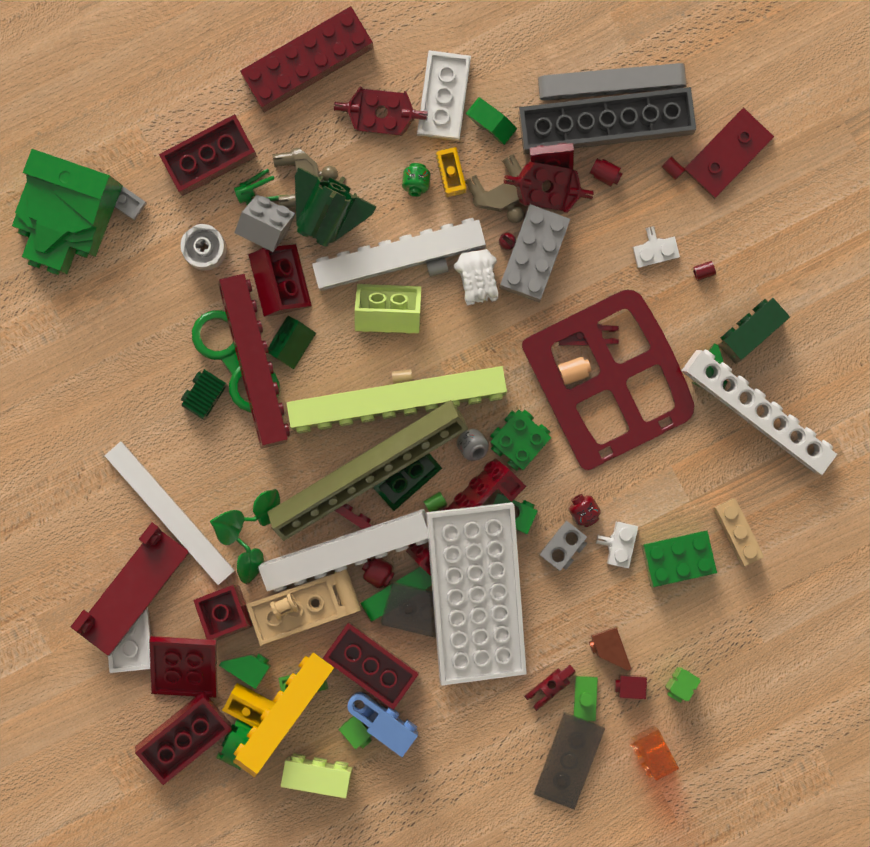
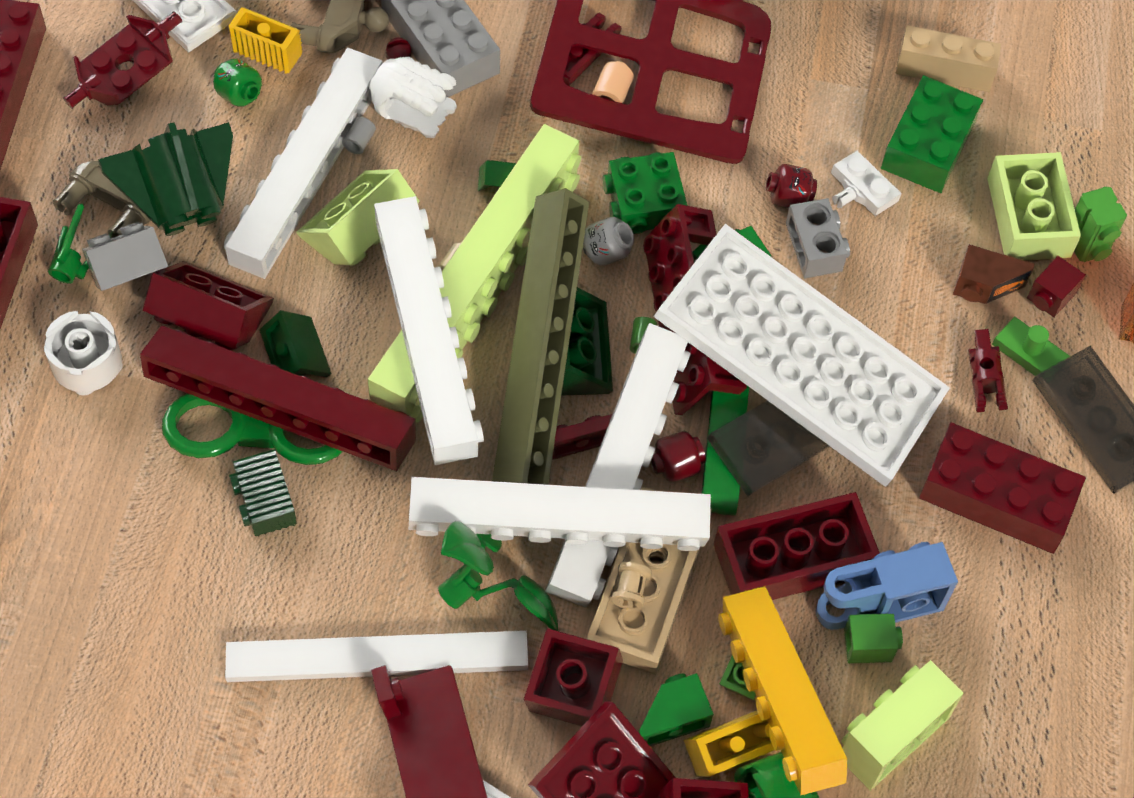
camera: 60 degrees left, 25 degrees down
none -> white brick [374,196,484,465]
none -> white brick [408,477,711,551]
none -> green slope [478,160,516,191]
none -> dark red brick [919,422,1086,554]
none -> yellowish green brick [987,152,1081,260]

